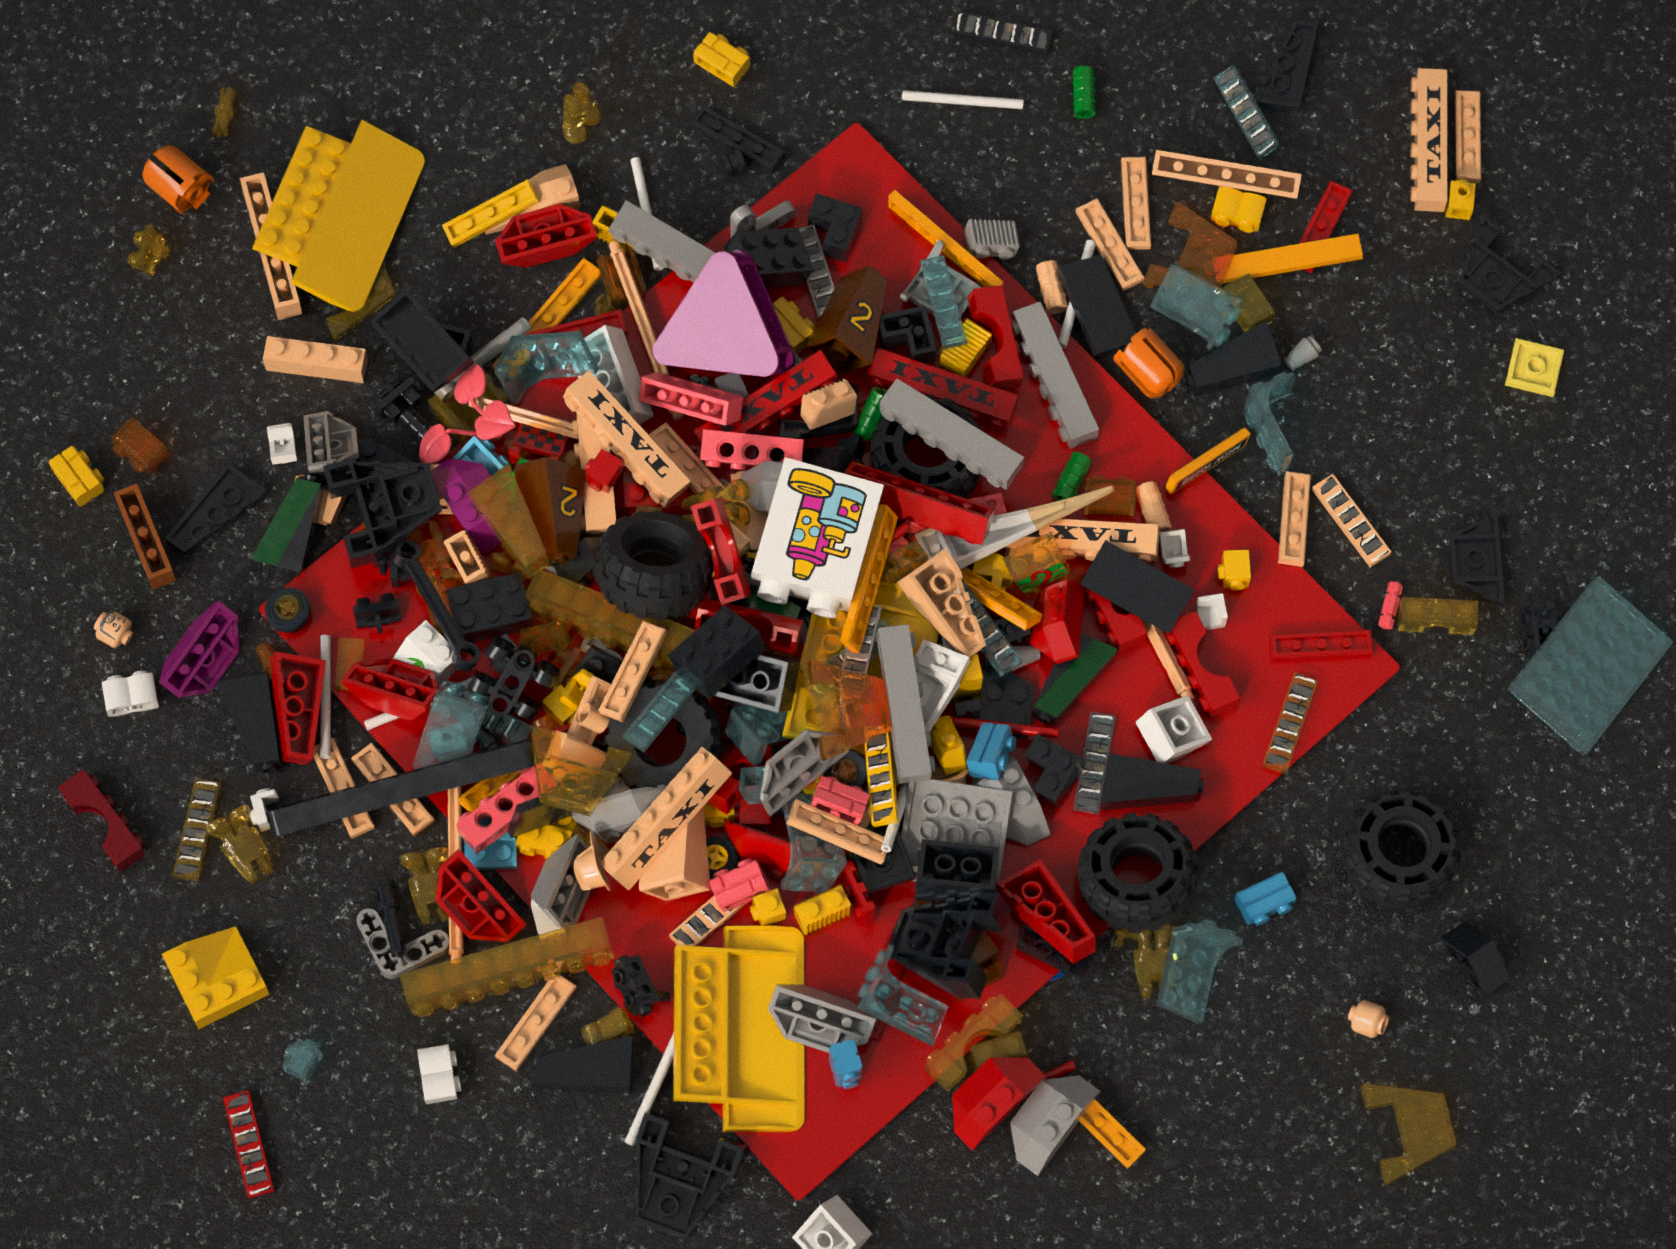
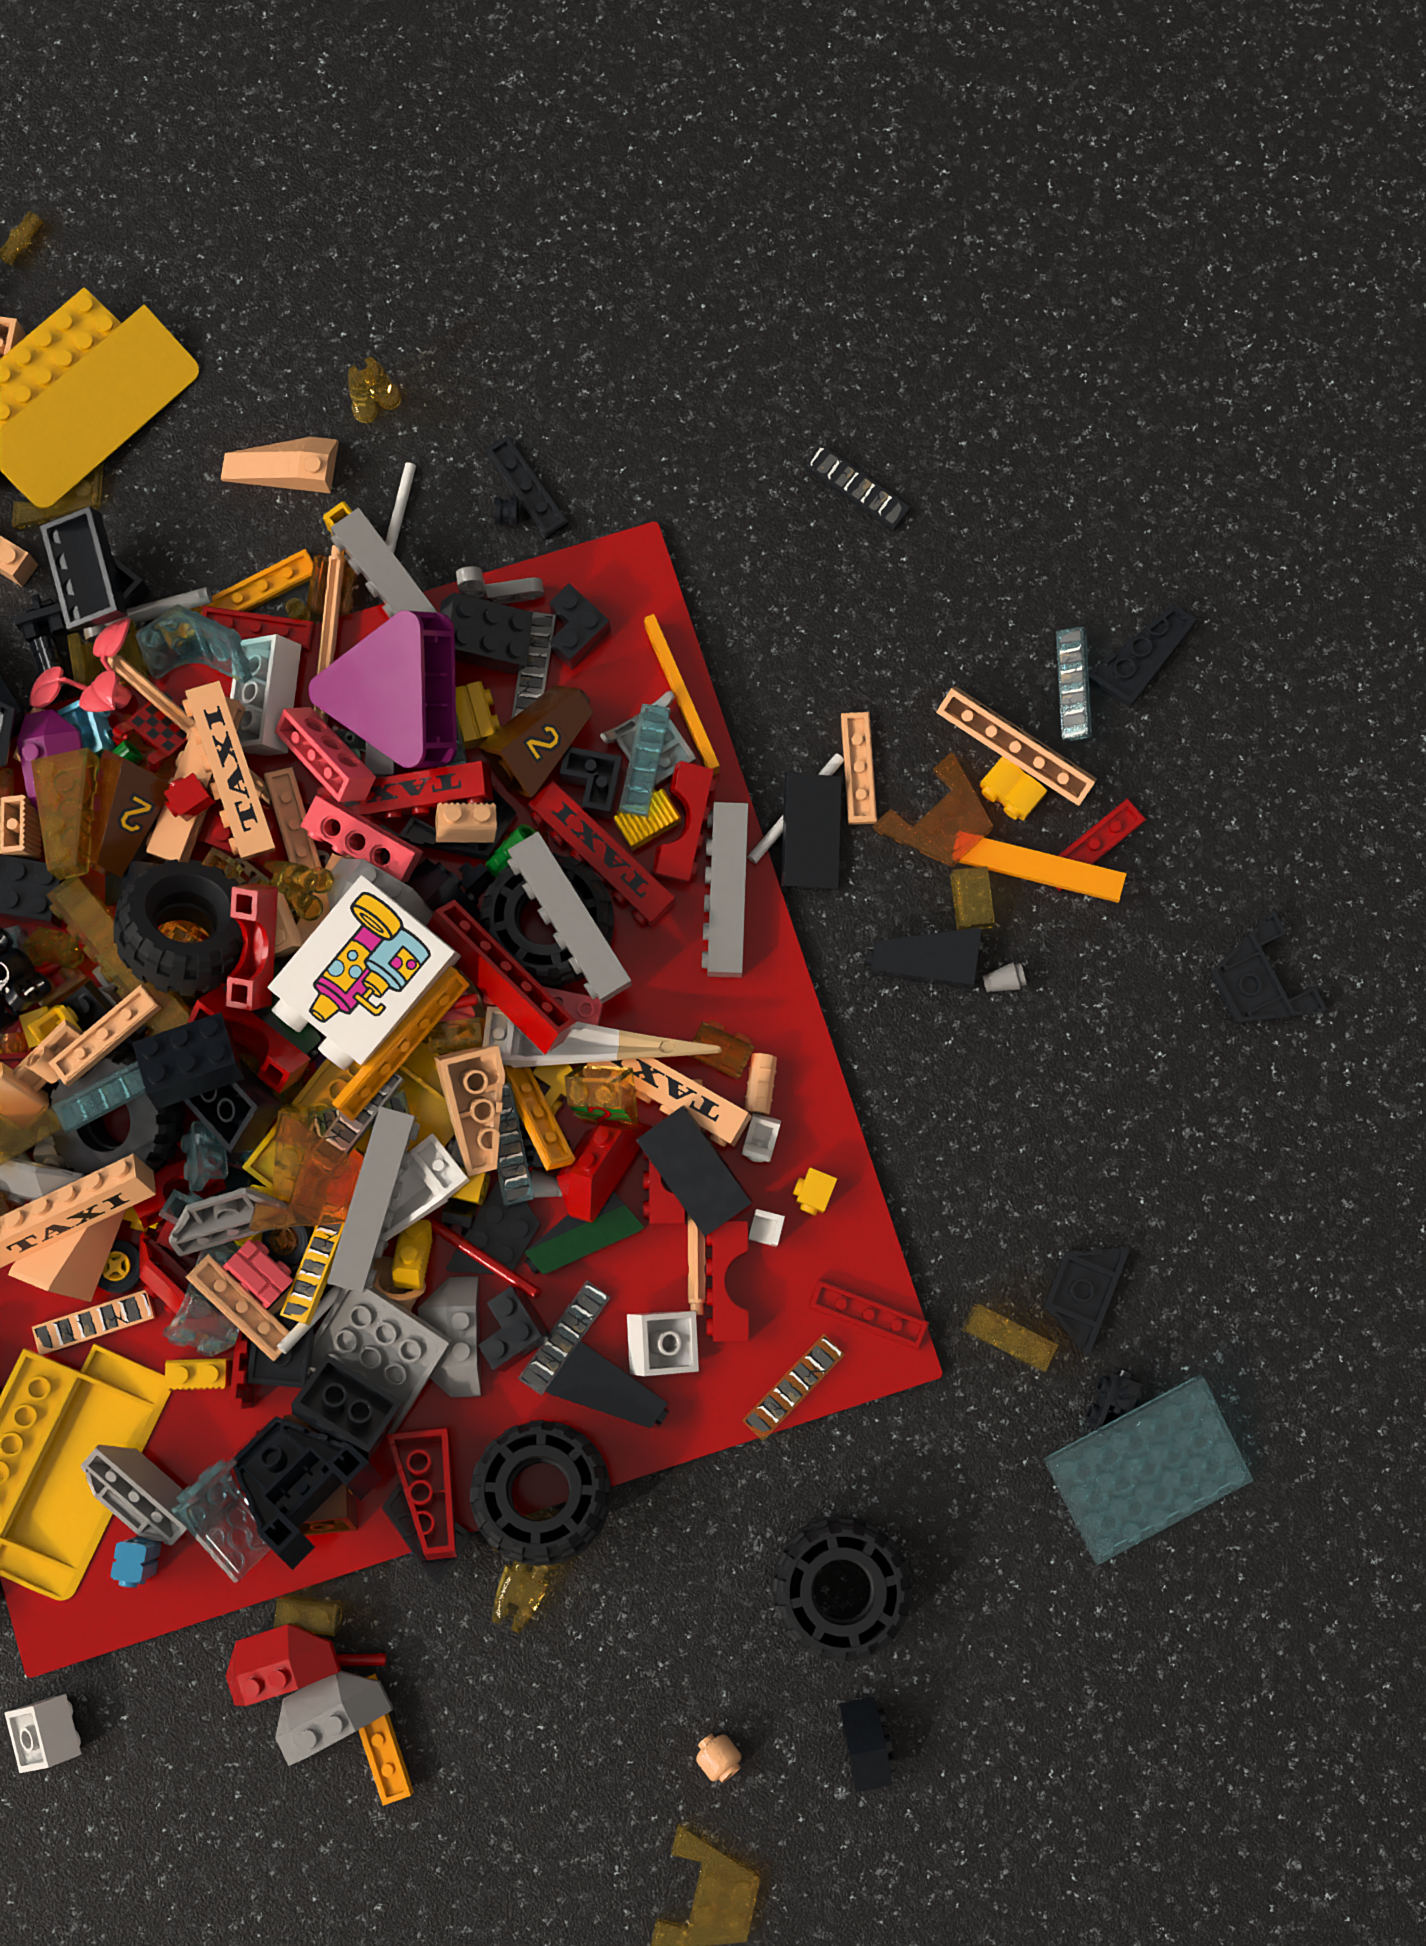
camera: 25 degrees right, 10 degrees up
yellow tile [442,179,540,248] -> none
red wedge [495,204,597,268] -> none
yellow brick [693,32,750,87] -> none
coral brick [709,859,771,912] -> none
yellow brick [750,889,786,926] -> none
white piece [902,90,1023,109] -> none
clear yellow arch [925,993,1023,1093] -> none
light grey brick [963,219,1020,260] -> none
dark azure brick [966,722,1016,780] -> none
light nougat axle [1036,260,1068,314] -> none
green axle [1051,452,1092,501] -> none
green axle [1072,66,1096,119] -> none
orange cylinder [1113,328,1185,398] -> none
light nougat tile [1121,157,1151,250] -> none
clear light blue bracket [1150,263,1242,350] -> none
clear light blue bracket [1156,920,1244,1023] -> none
light orange tile [1166,428,1251,494] -> none
dark azure brick [1234,872,1296,926] -> none
clear light blue bracket [1244,372,1295,476] -> none
light nougat tile [1278,471,1311,567] -> none
tile [1312,474,1391,568] -> none
coral axle [1378,581,1403,630] -> none
light nougat brick [1410,68,1447,212] -> none
yellow brick [1446,180,1476,220] -> none
light nougat tile [1455,90,1481,183] -> none
light yellow tile [1505,338,1564,397] -> none

